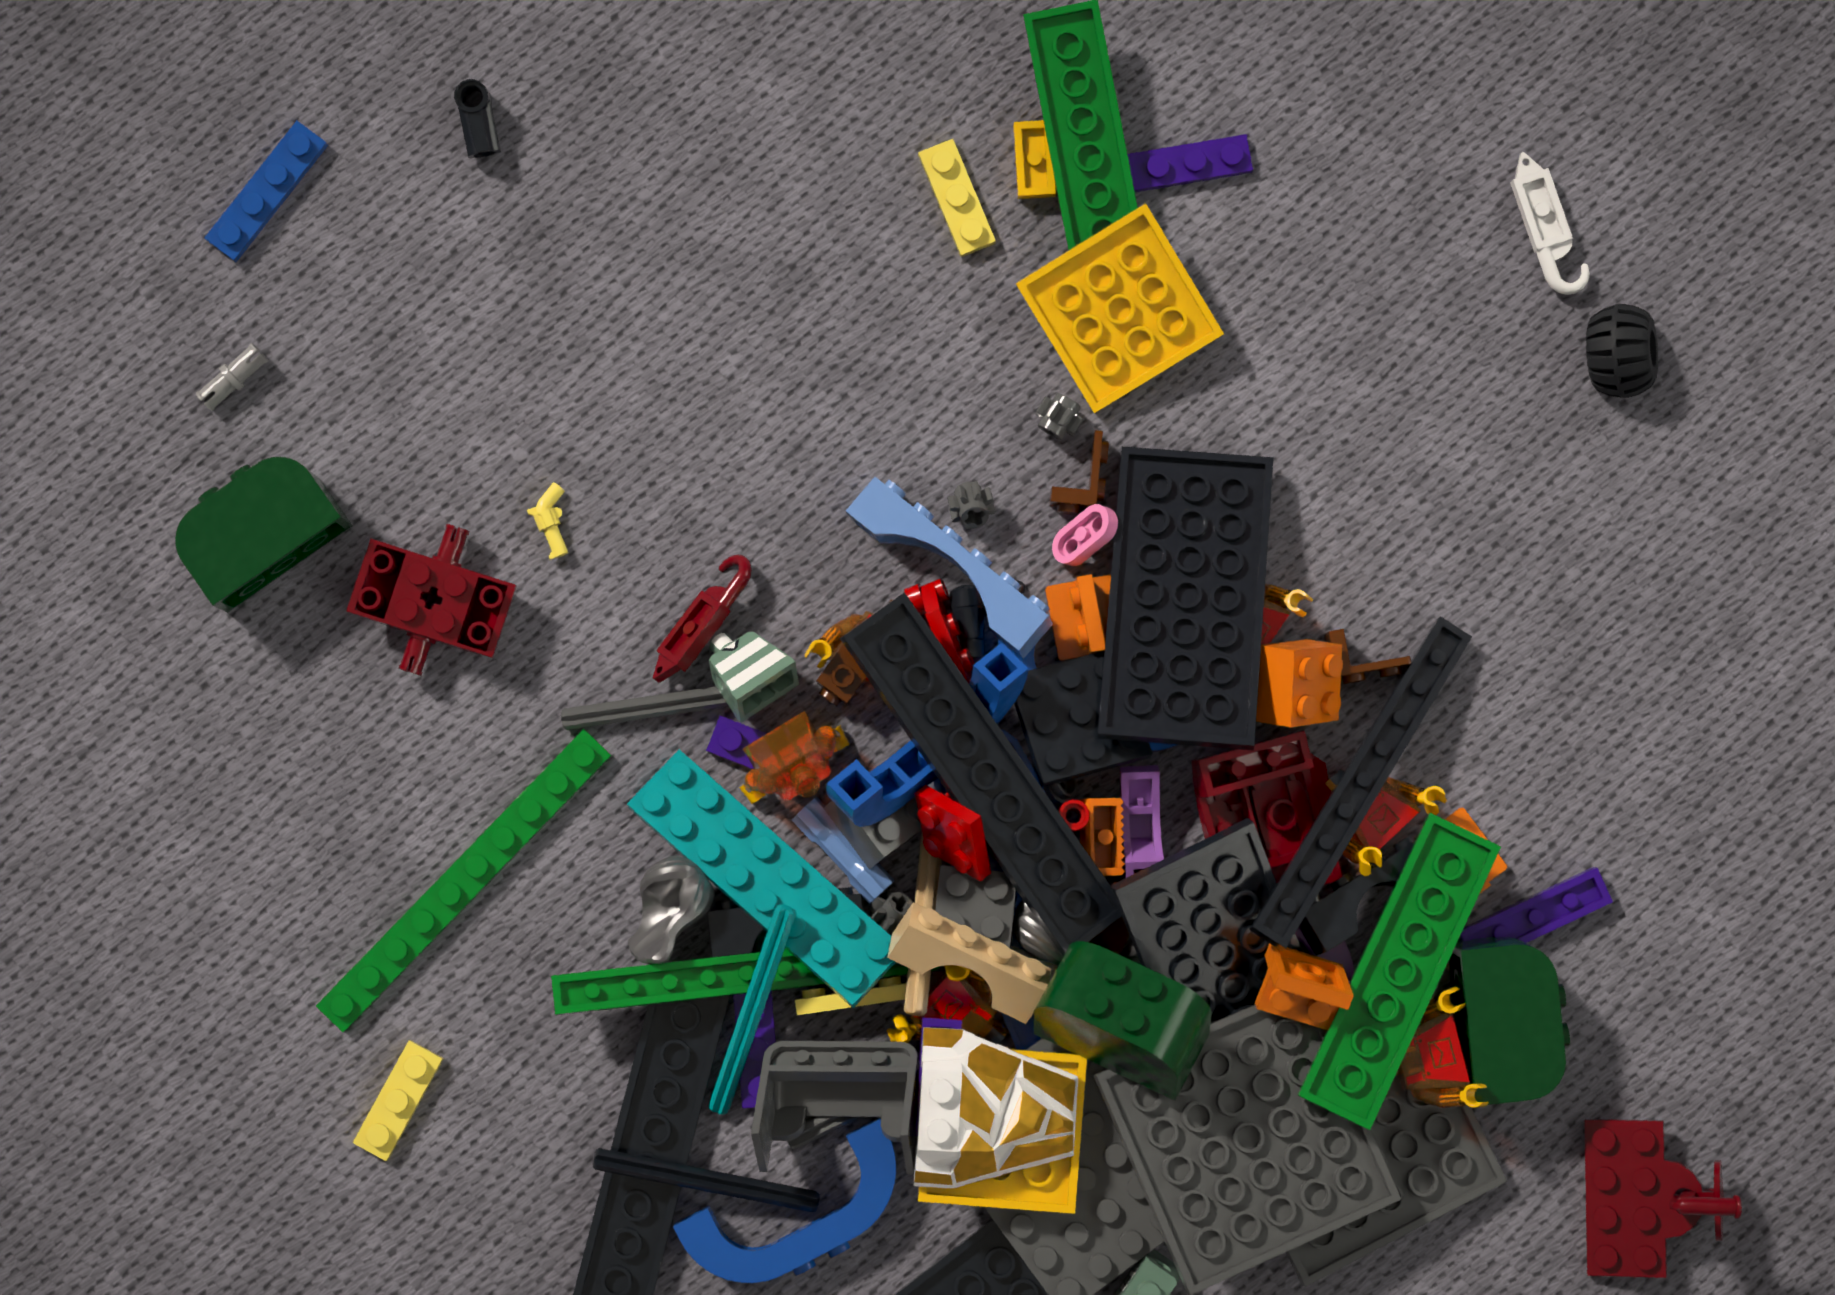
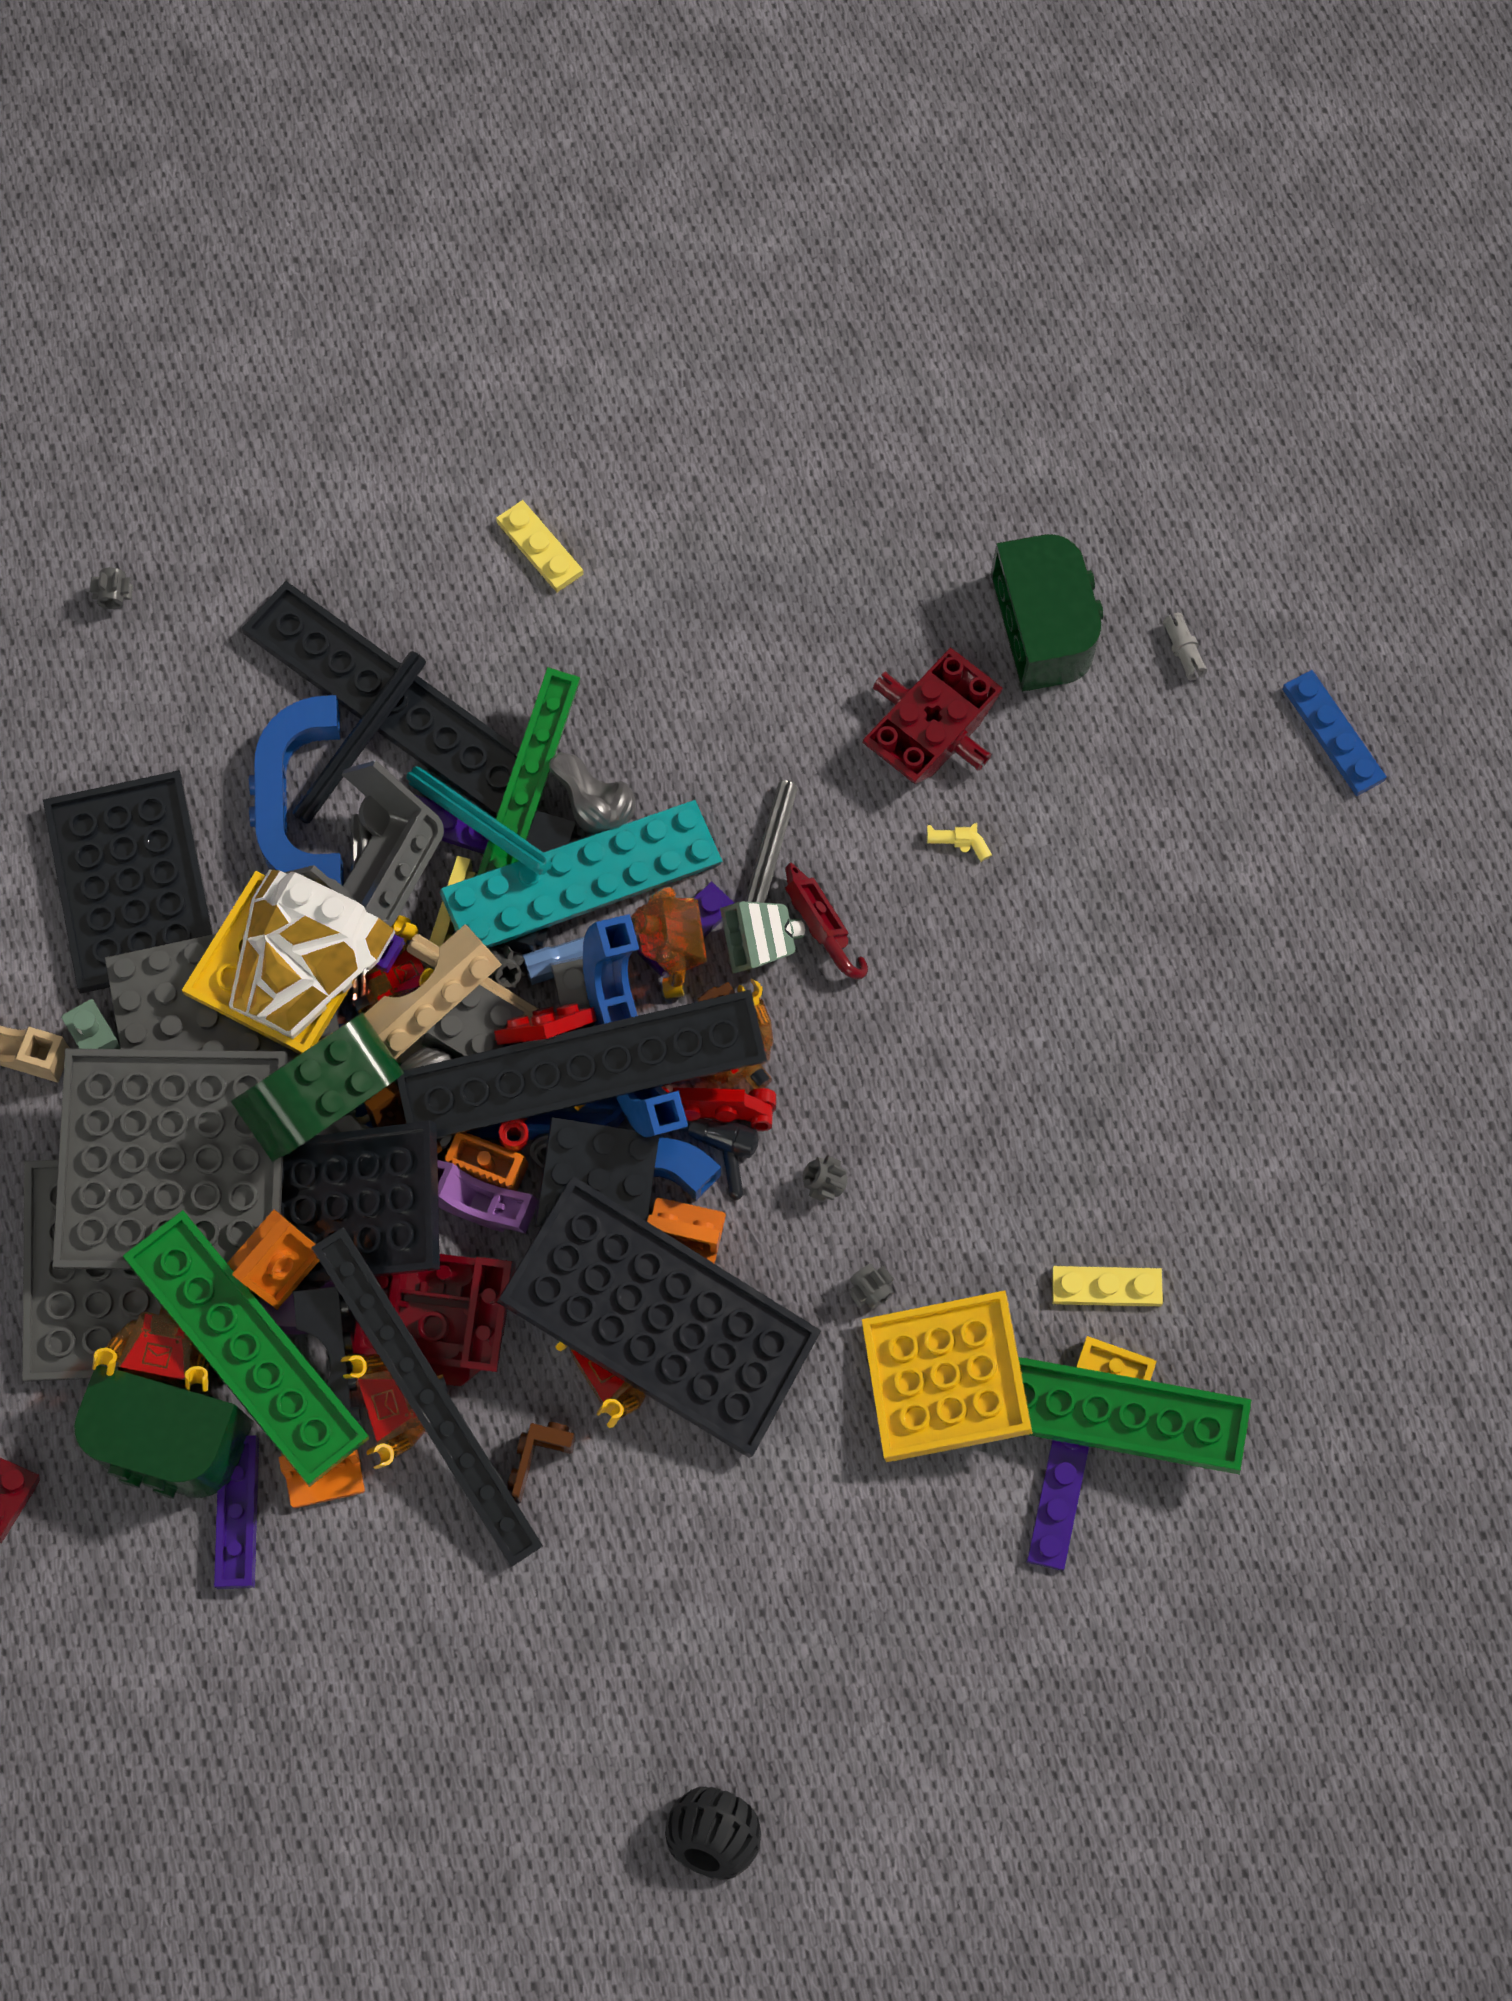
camera: 115 degrees right, 15 degrees down
green plate [316,729,612,1033] -> none
black piece [454,79,501,159] -> none
medium blue arch [846,477,1053,659] -> none
reddish brown bracket [1049,430,1109,515] -> none
bright pink plate [1052,504,1118,566] -> none
orange brick [1256,639,1343,728] -> none
white plate [1510,152,1590,295] -> none

